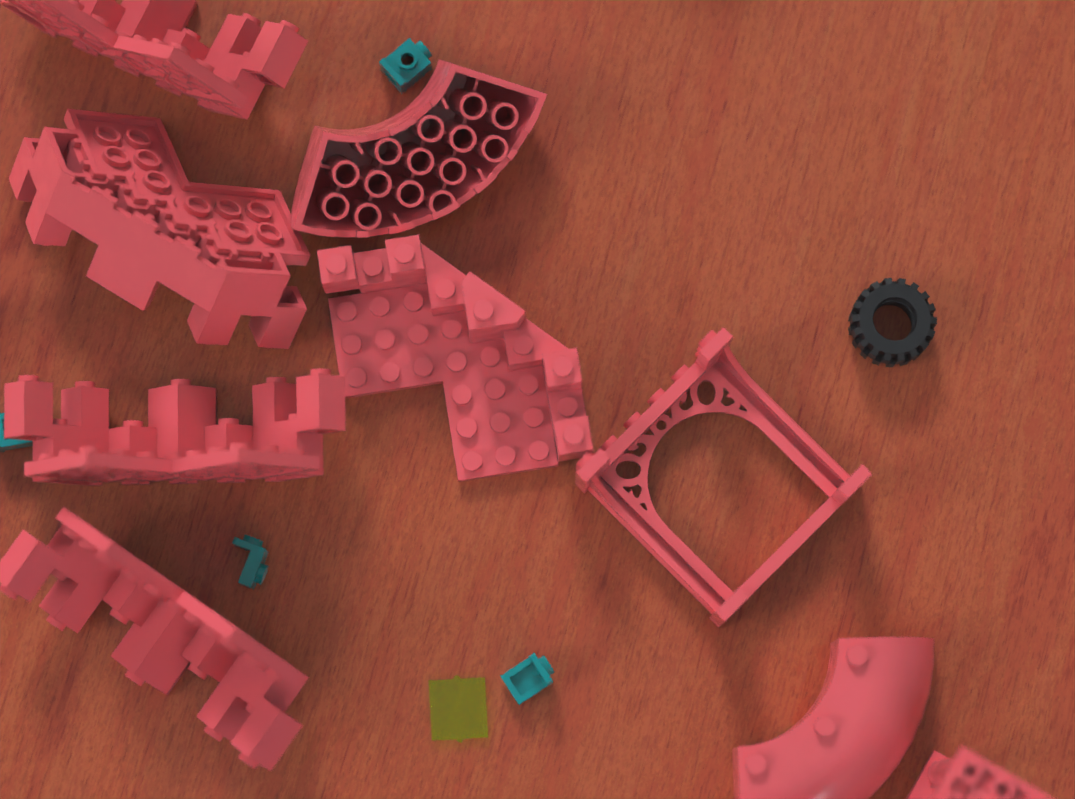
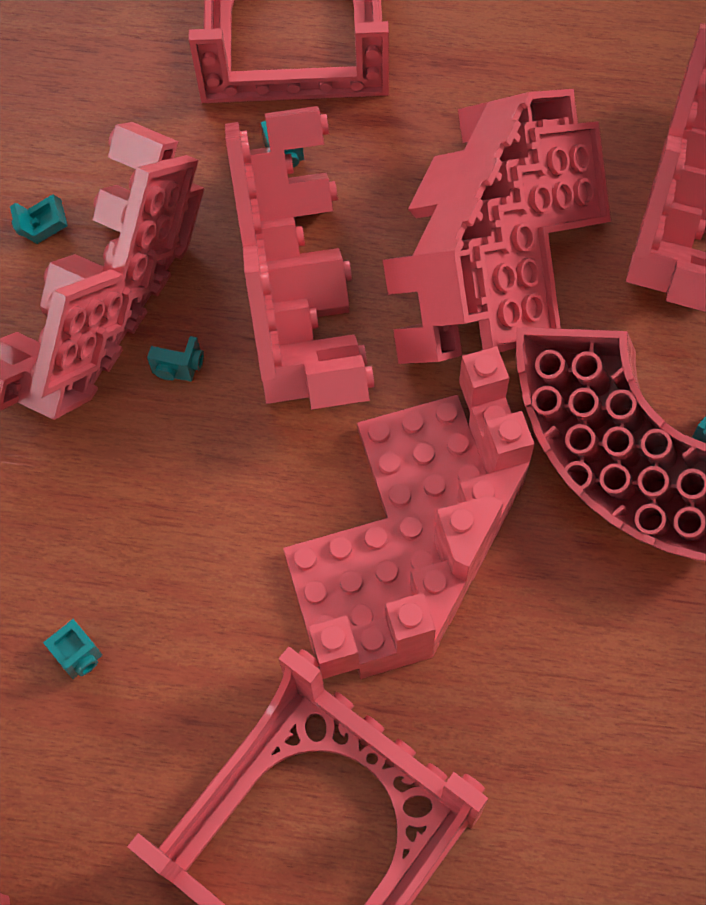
camera: 85 degrees right, 15 degrees down
clear neon green piece [429,676,488,742] -> none
none -> teal bracket [10,194,68,244]

